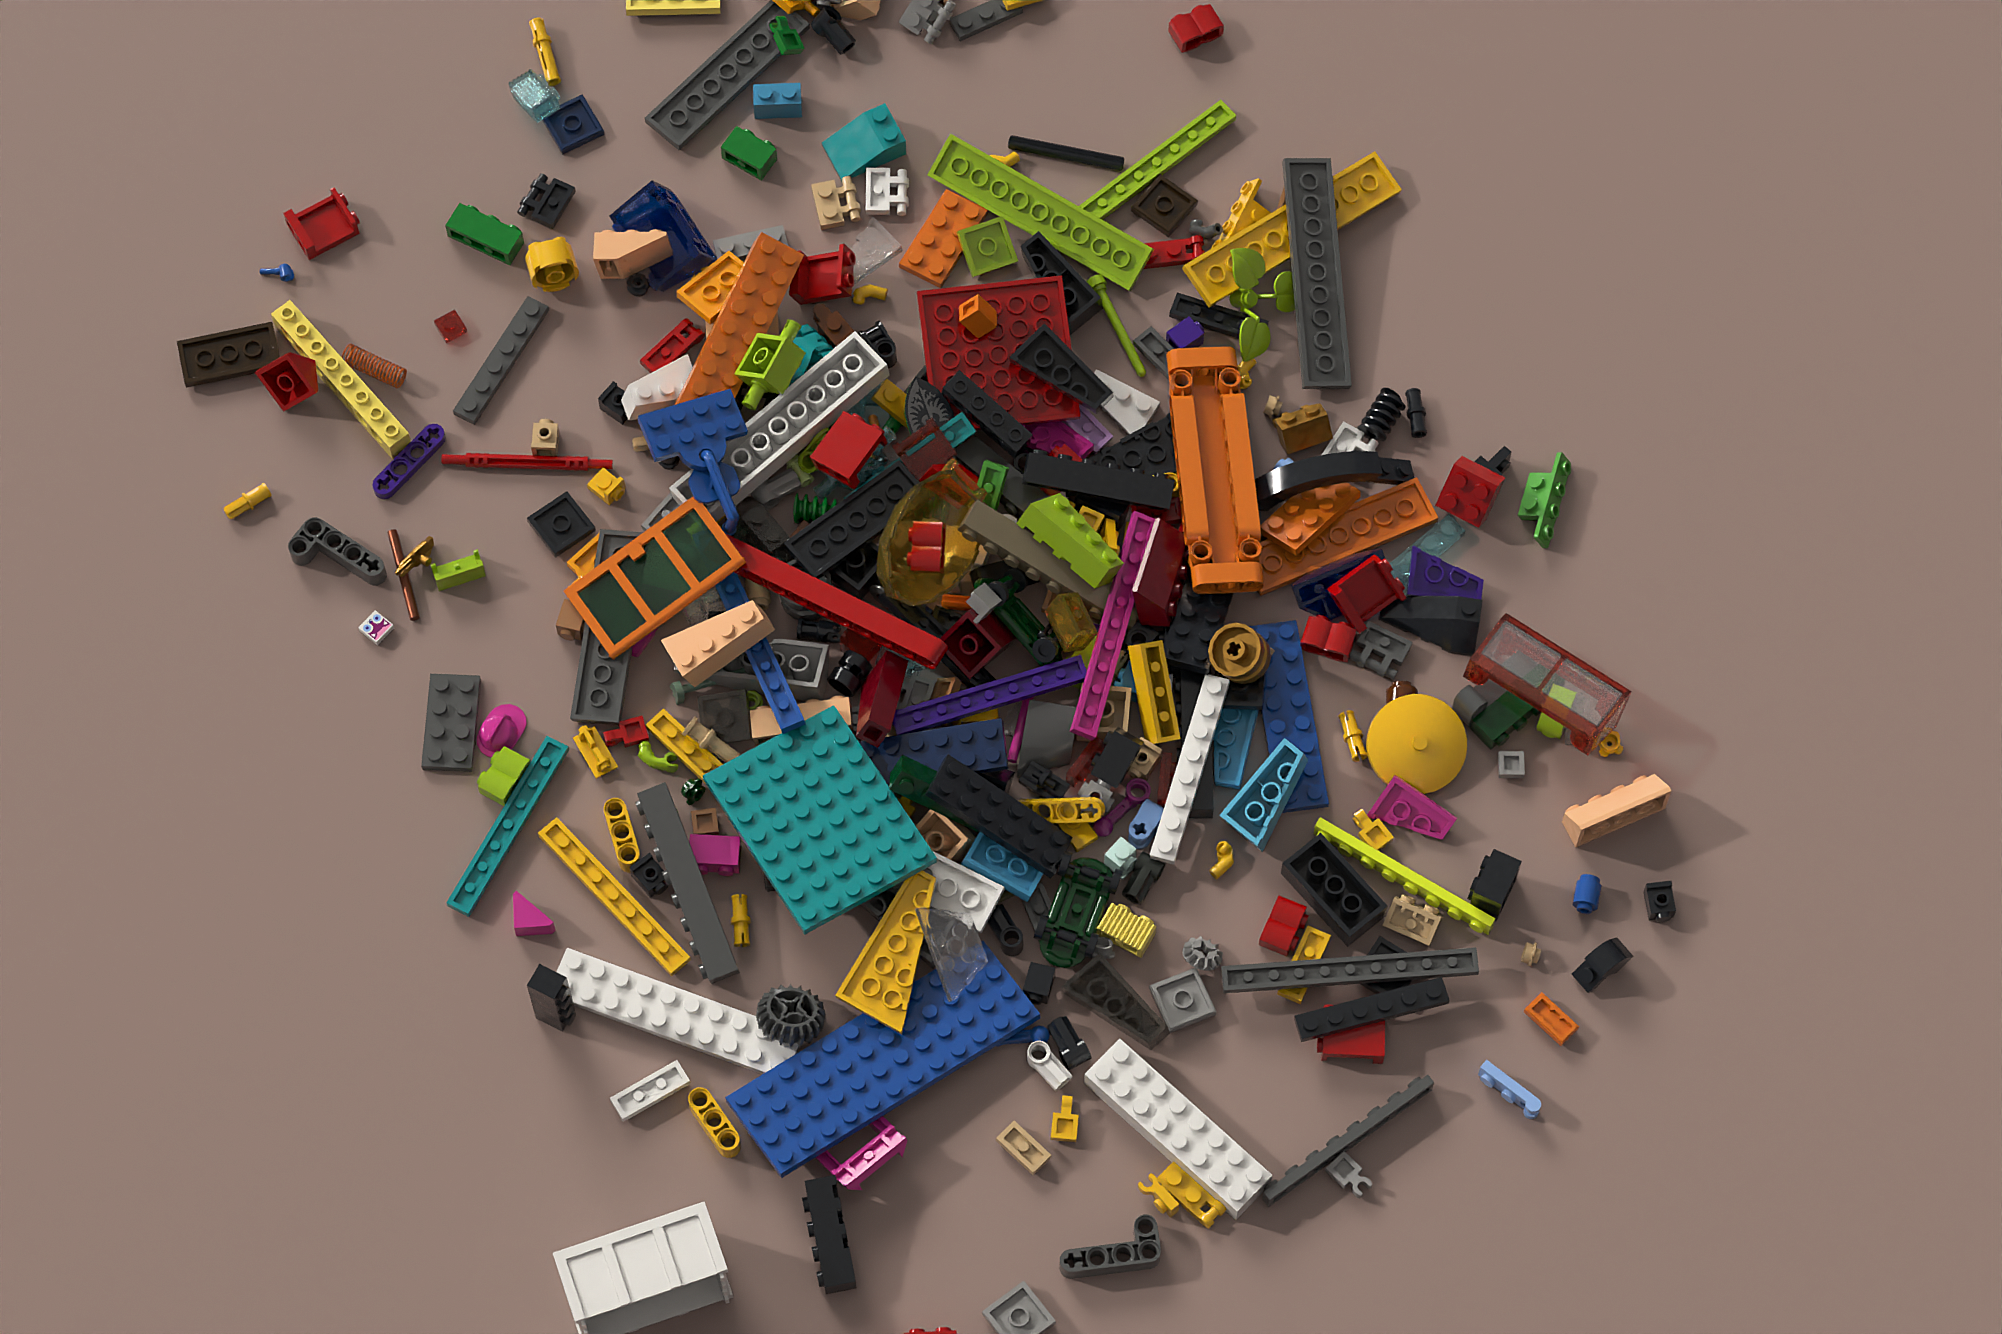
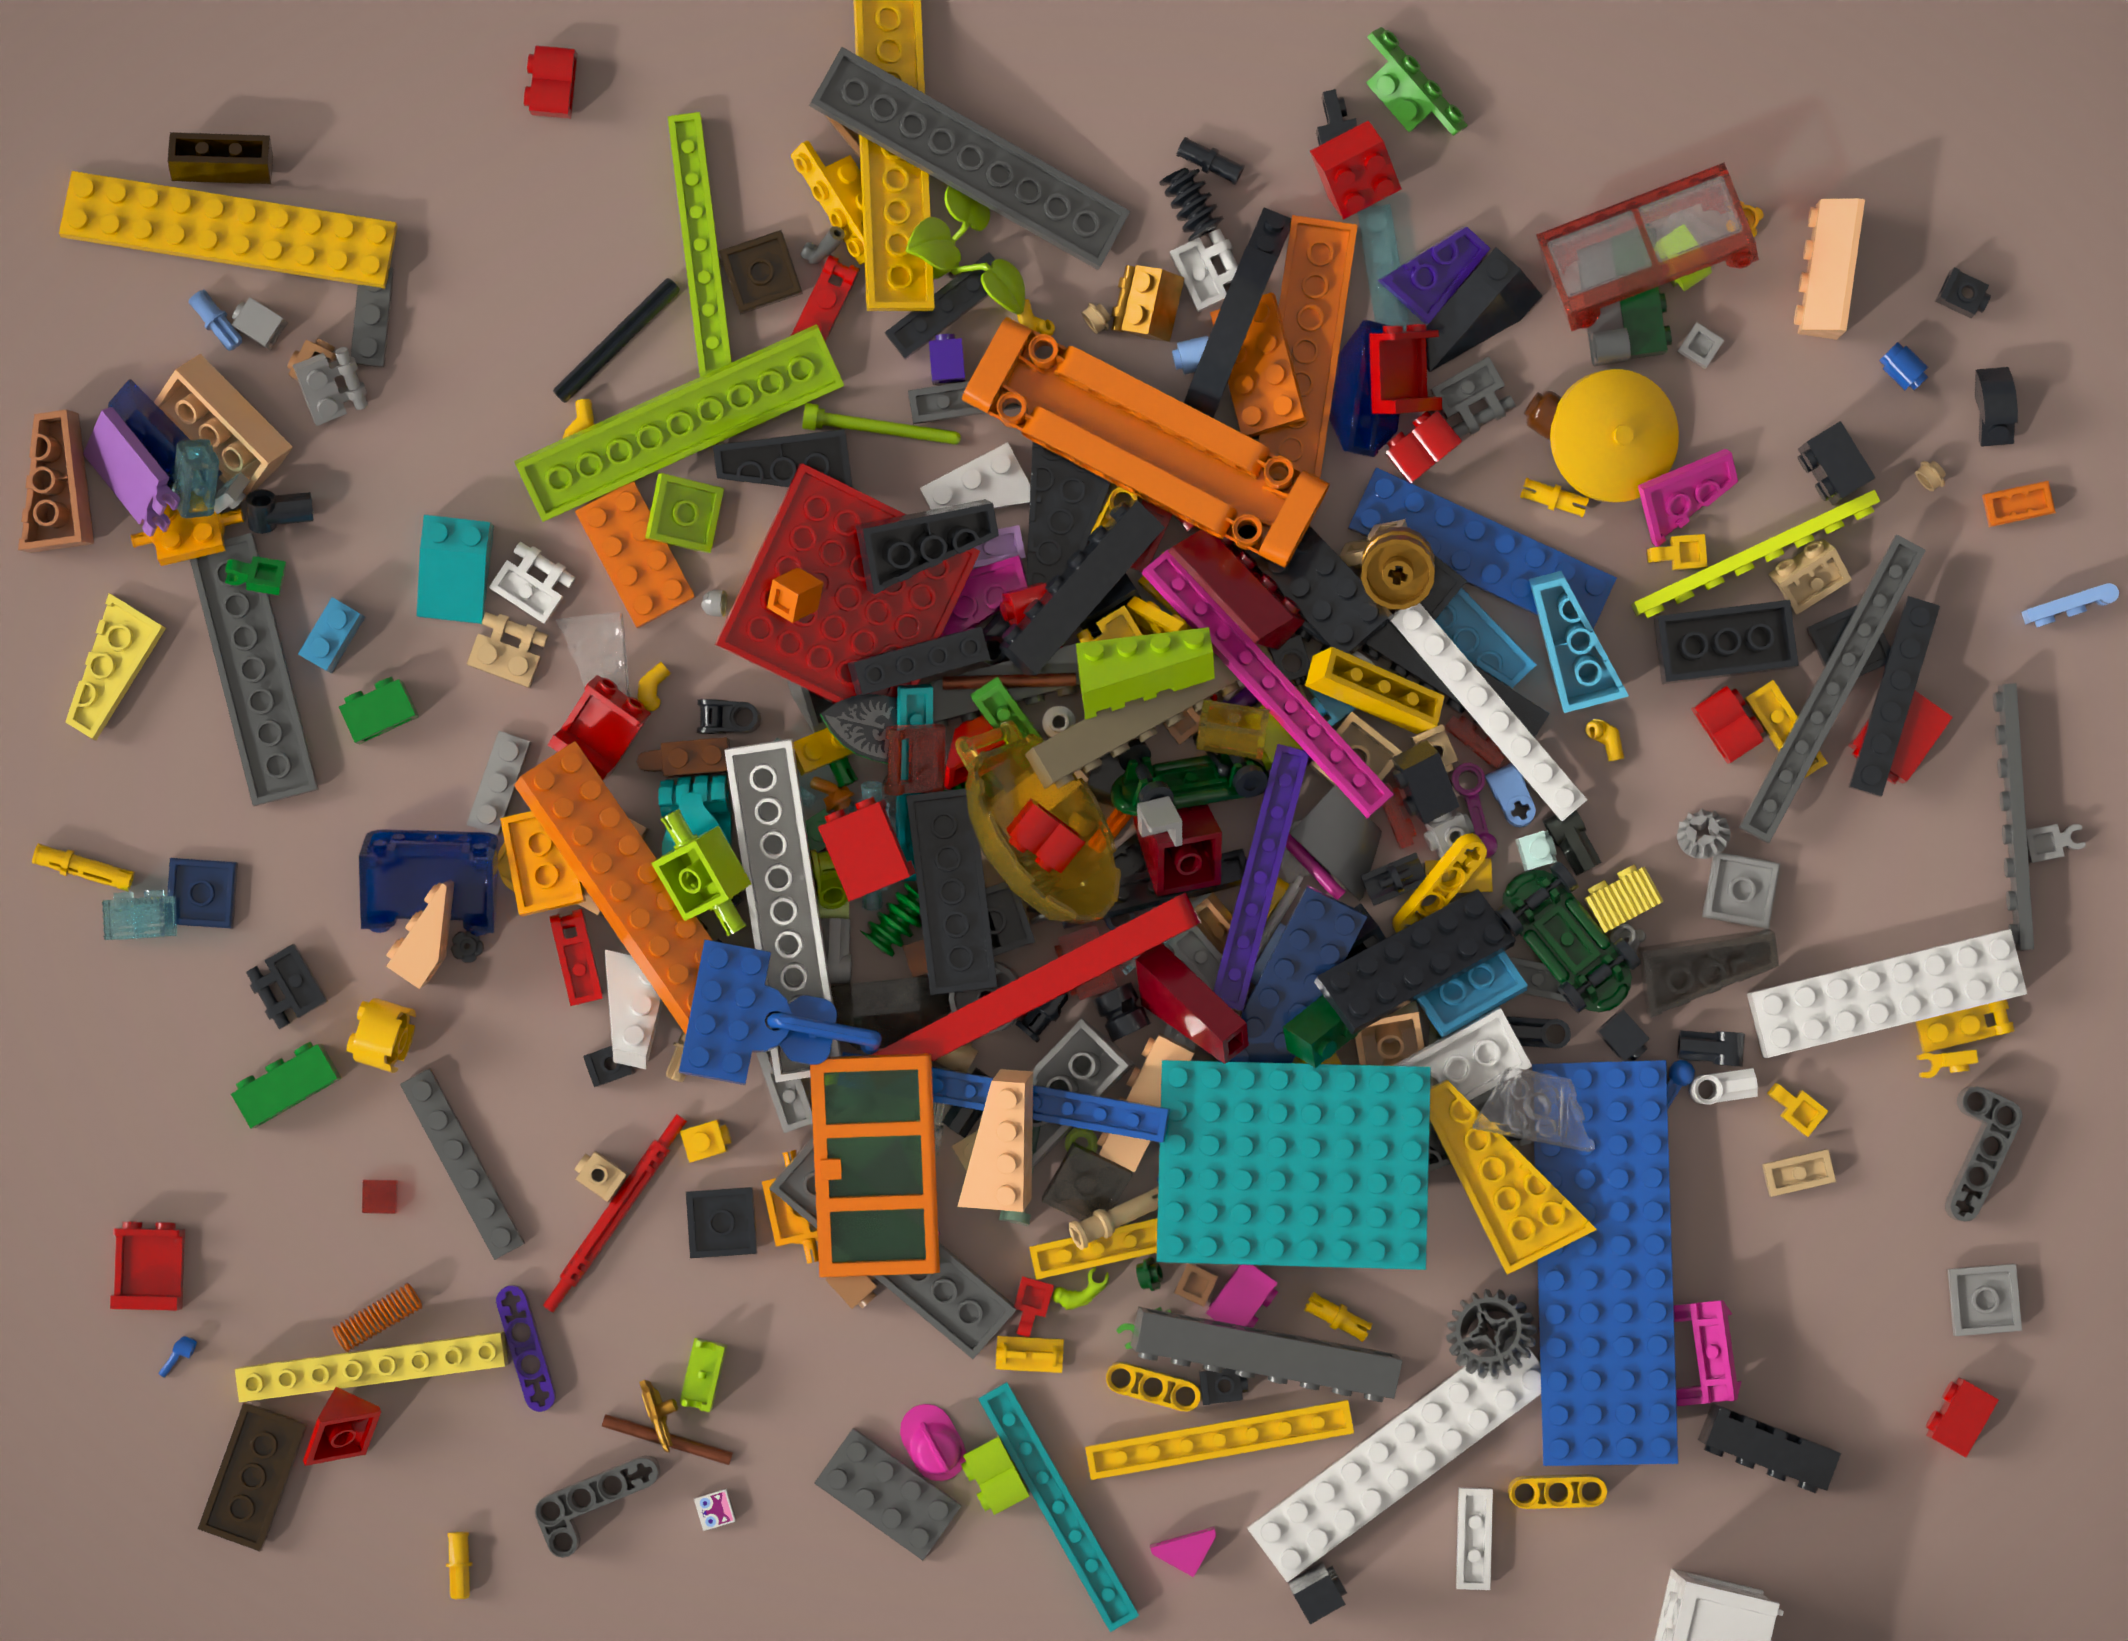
camera: 55 degrees left, 20 degrees up
none -> copper bar [943,672,1076,690]

